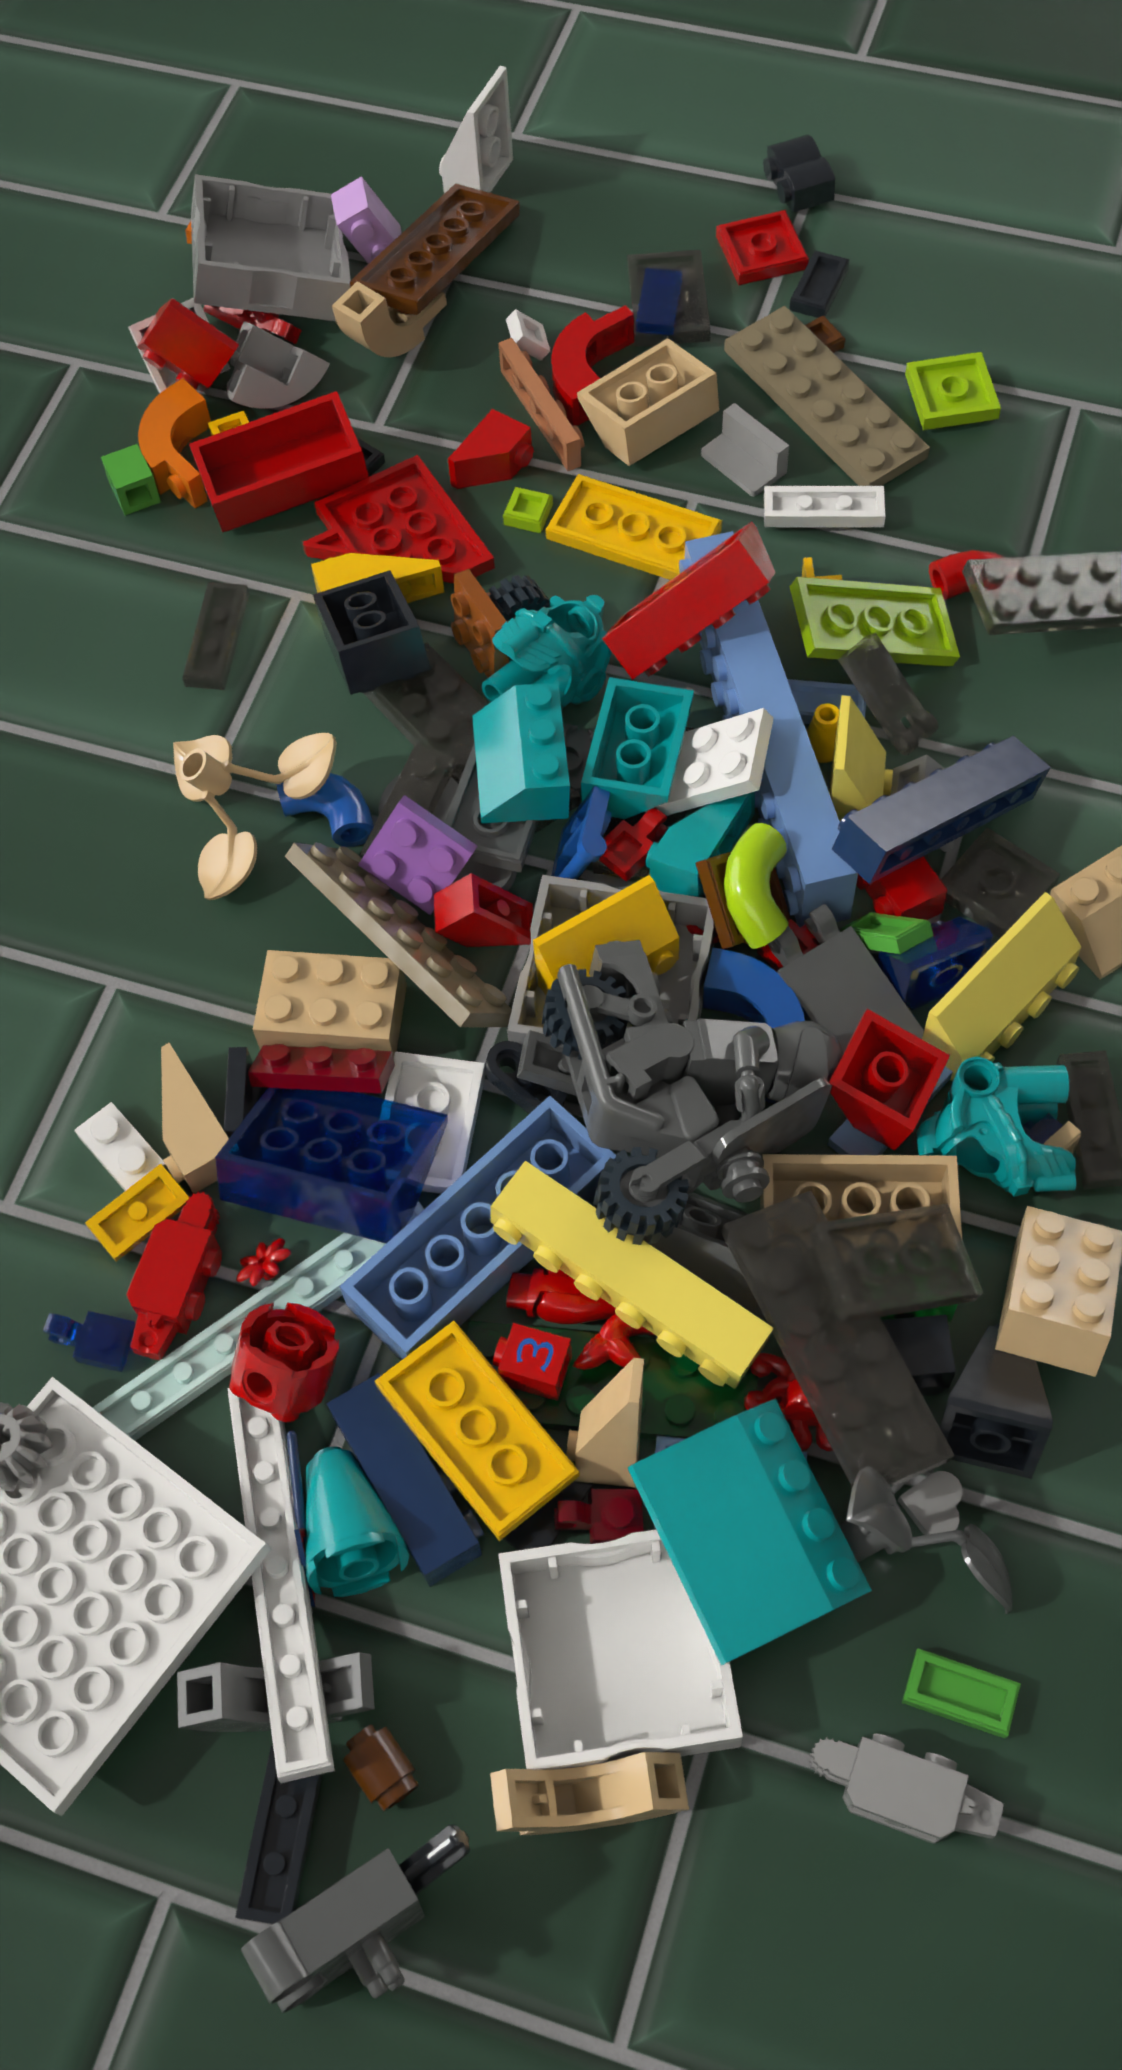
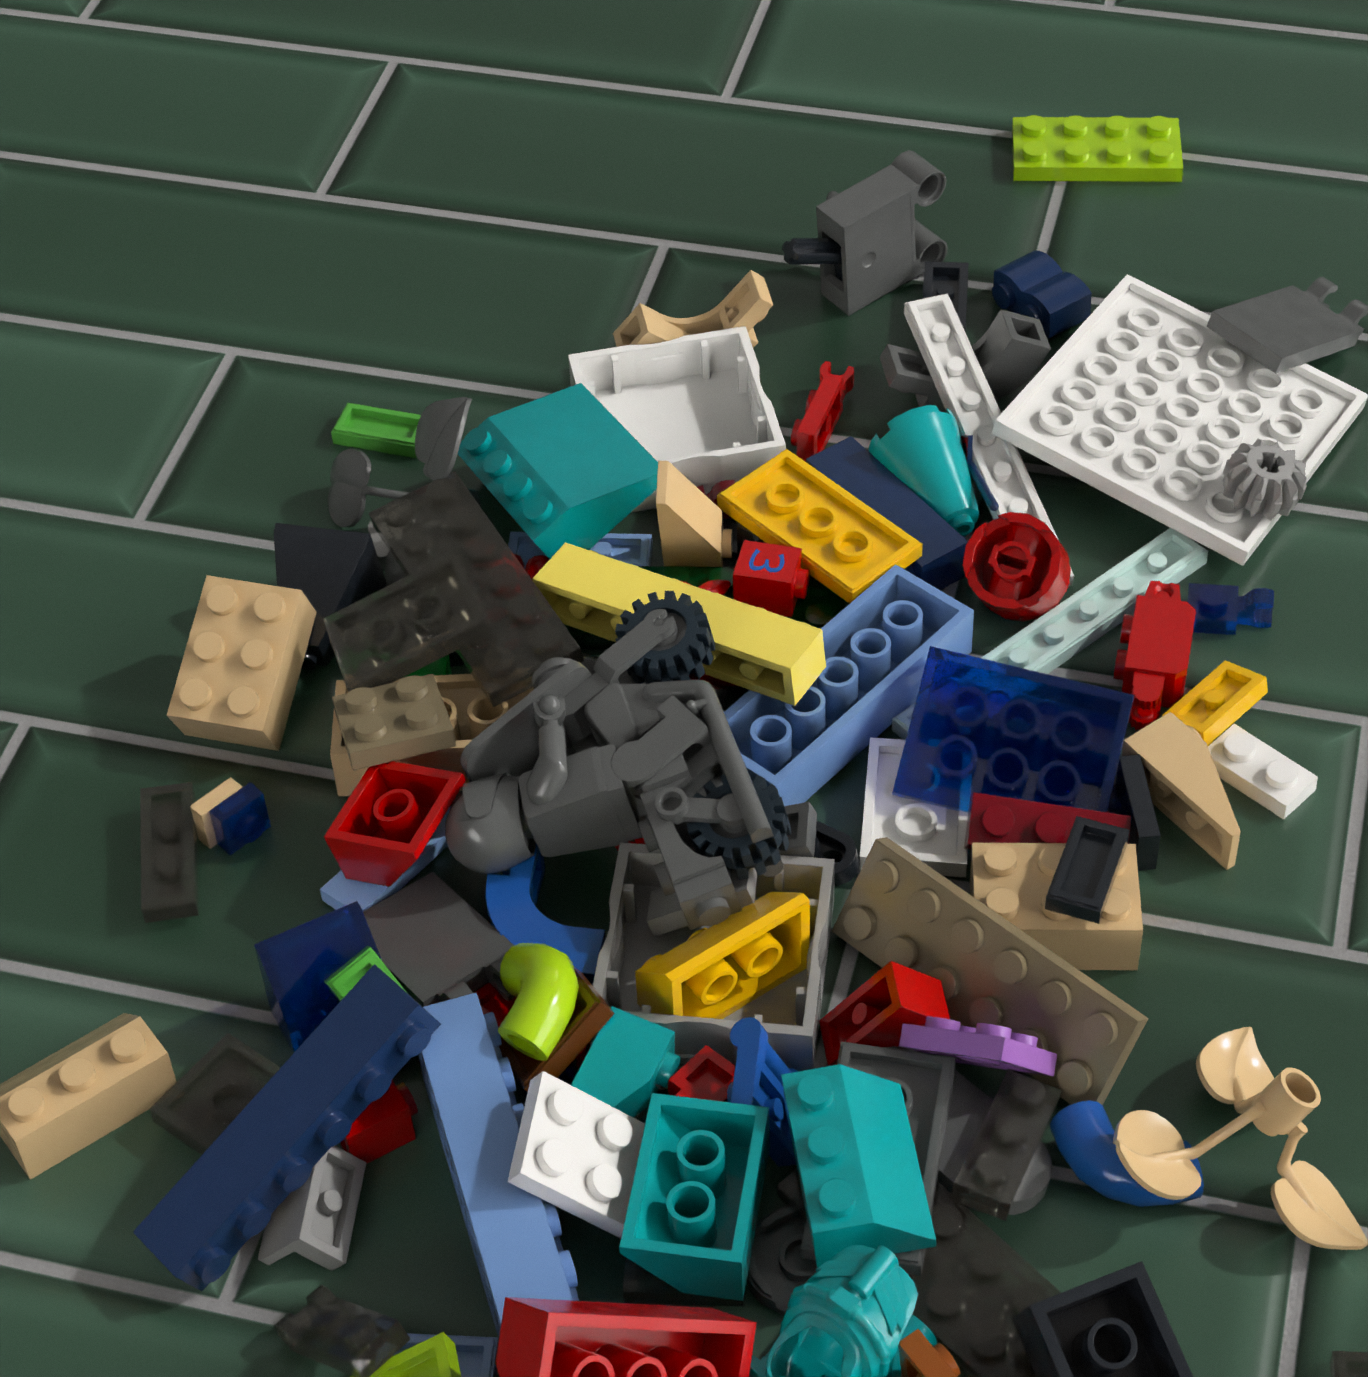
camera: 175 degrees right, 15 degrees down
red plant [236,1238,292,1287] -> none
reddish brown brick [343,1724,419,1812] -> none
yellow cone [807,703,839,763] -> none
light grey hinge [809,1733,1004,1844] -> none
light yellow slope [829,695,893,821] -> none
teal helmet [917,1057,1076,1197] -> none
light yellow slope [922,892,1081,1081] -> none
none -> dark tan plate [332,674,456,771]
none -> red plate [791,361,854,462]
none -> dark blue brick [992,250,1092,339]
none -> black tile [1045,816,1130,924]

